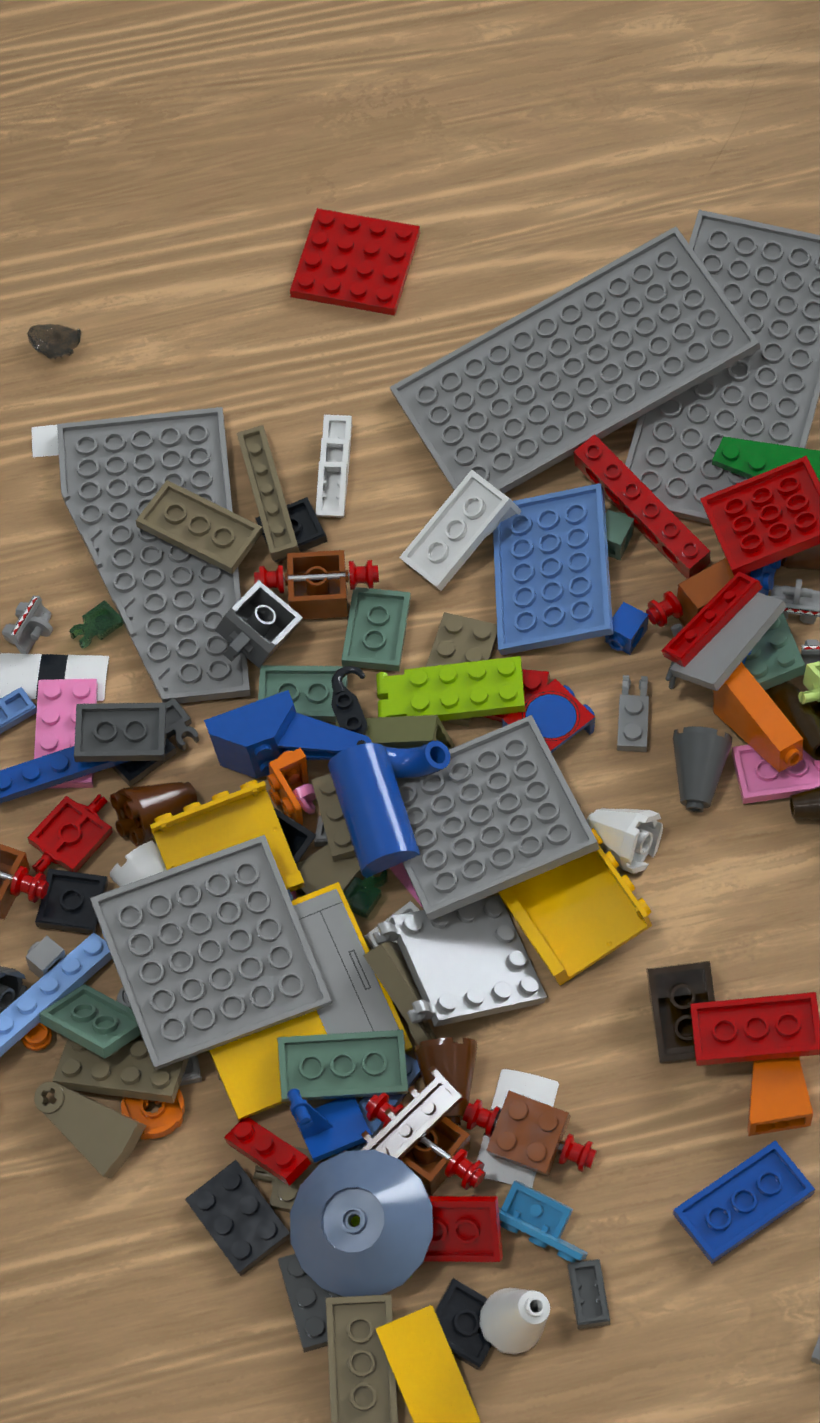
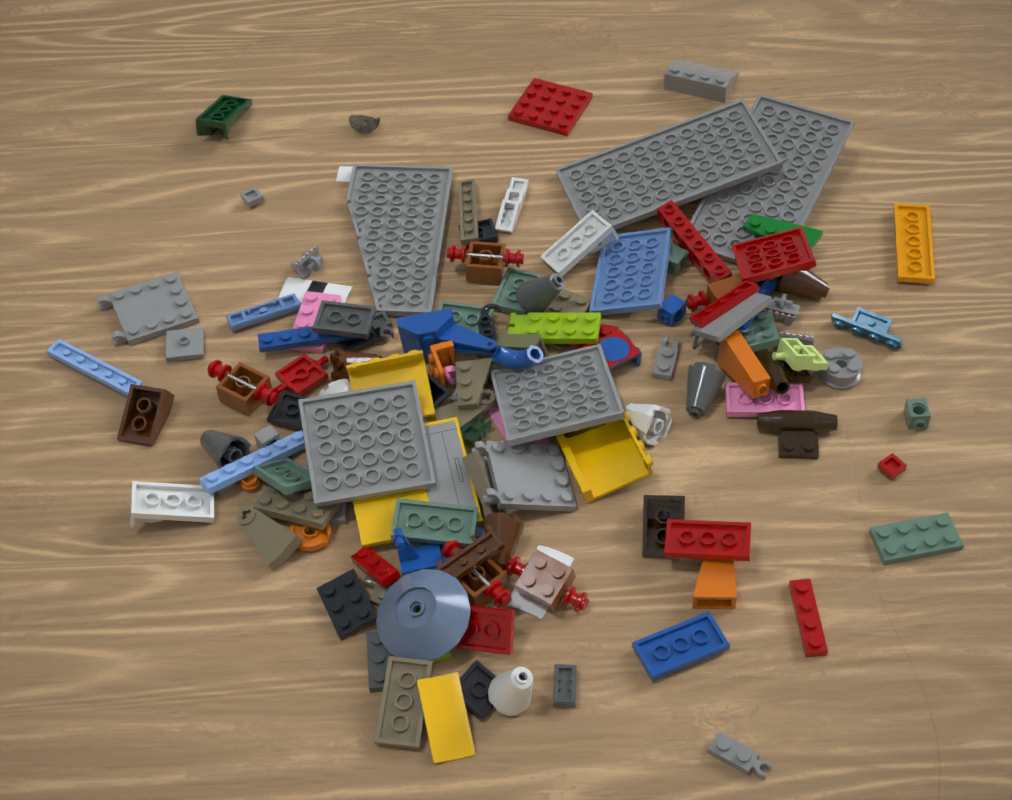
camera: 10 degrees right, 10 degrees down
clear green plate [69,600,123,649] -> none
dark tan plate [136,480,263,574] -> none
dark grey hinge [215,581,303,668] -> none
blue brick [328,743,420,878] -> none
dark azure bracket [473,1180,588,1263] -> none
none -> dark grey cone [516,273,565,314]
none -> light grey slope [664,59,739,103]

